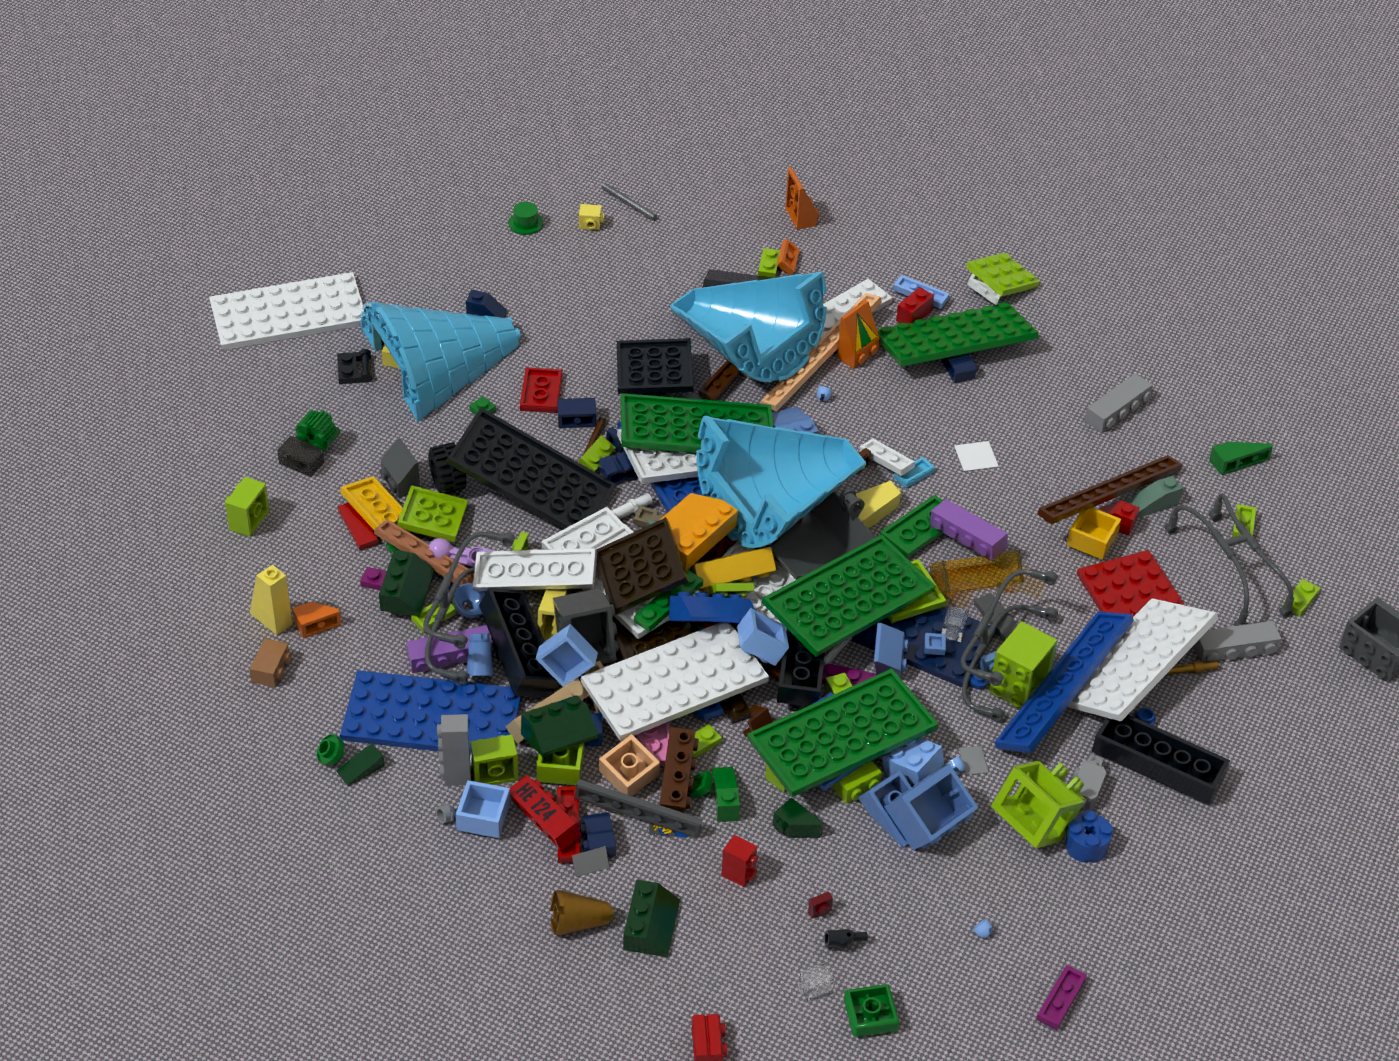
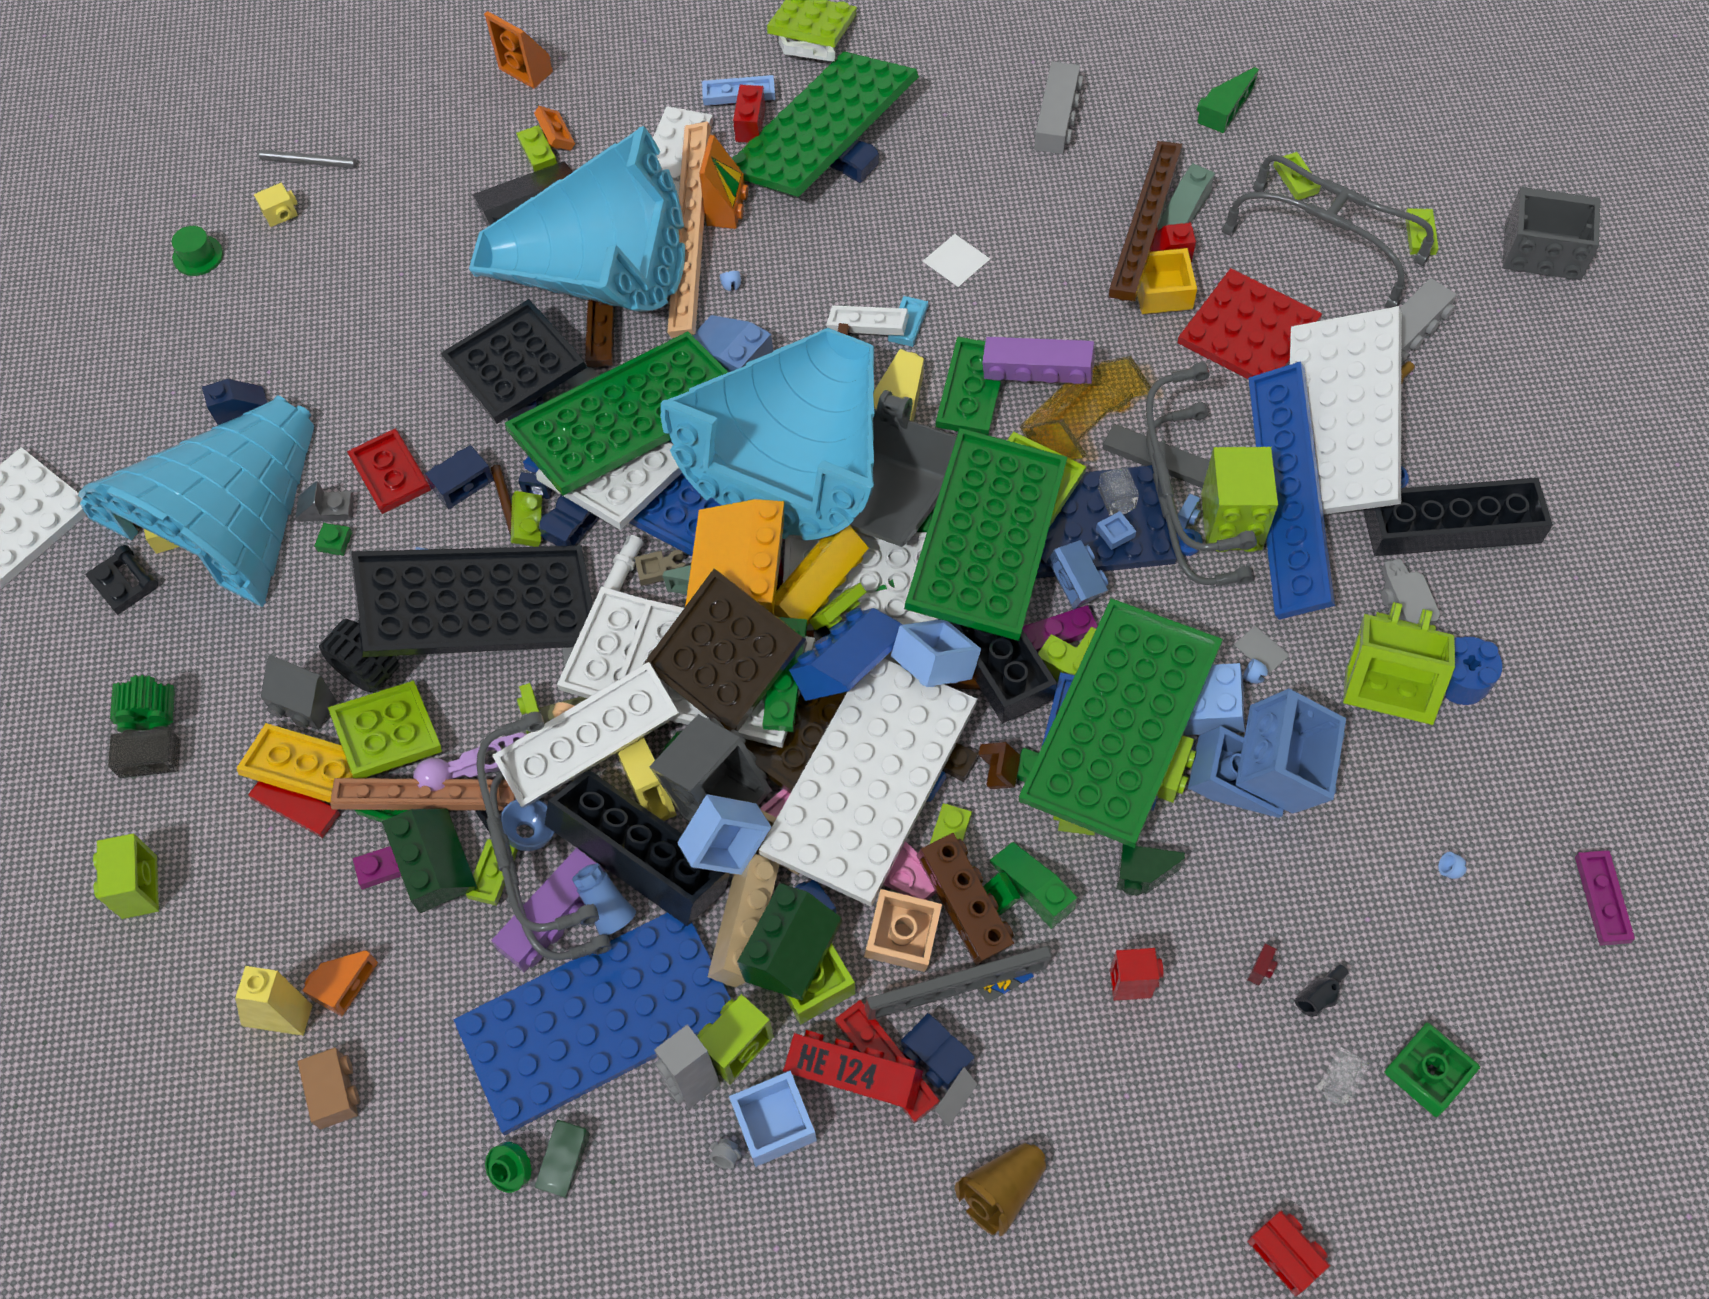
camera: 30 degrees left, 15 degrees up
dark green slope [623,879,680,958] -> none
none -> flat silver slope [295,481,354,522]

